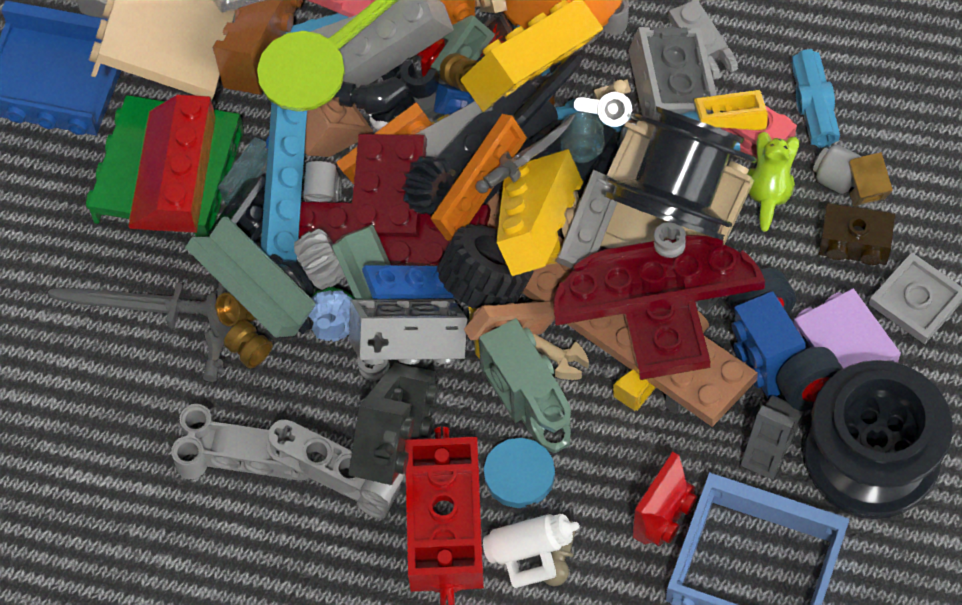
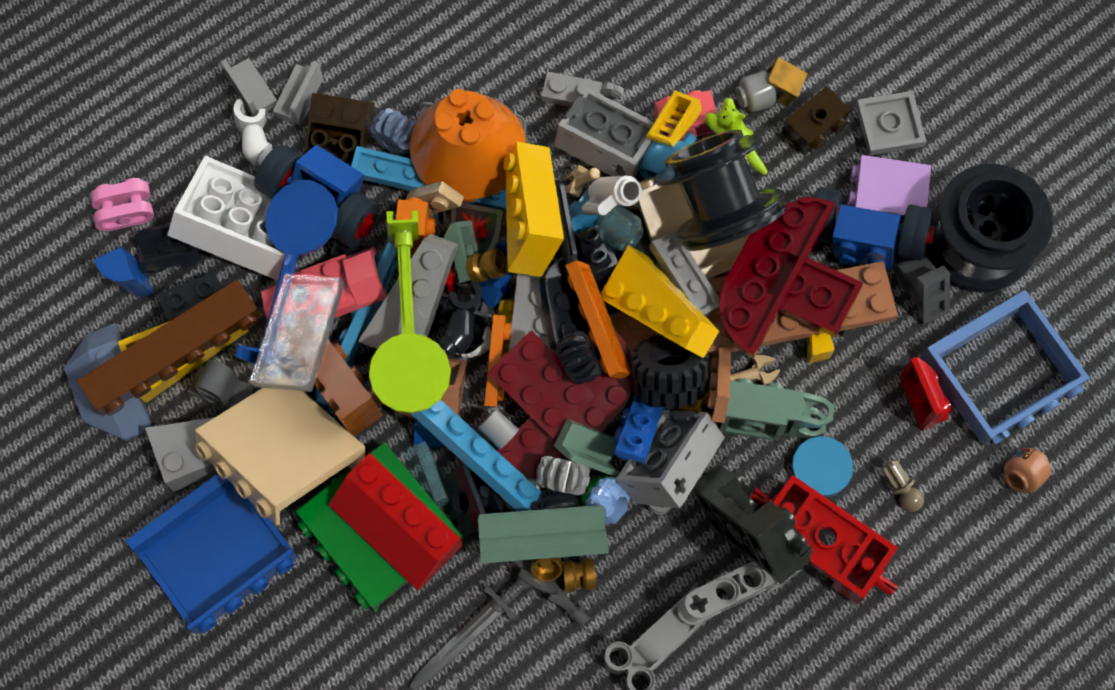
camera: 55 degrees left, 10 degrees up
dark grey piece [475,114,575,193] -> none
white piece [483,514,579,588] -> none
light grey bush [654,222,686,258] -> none
dark azure piece [791,49,840,148] -> none

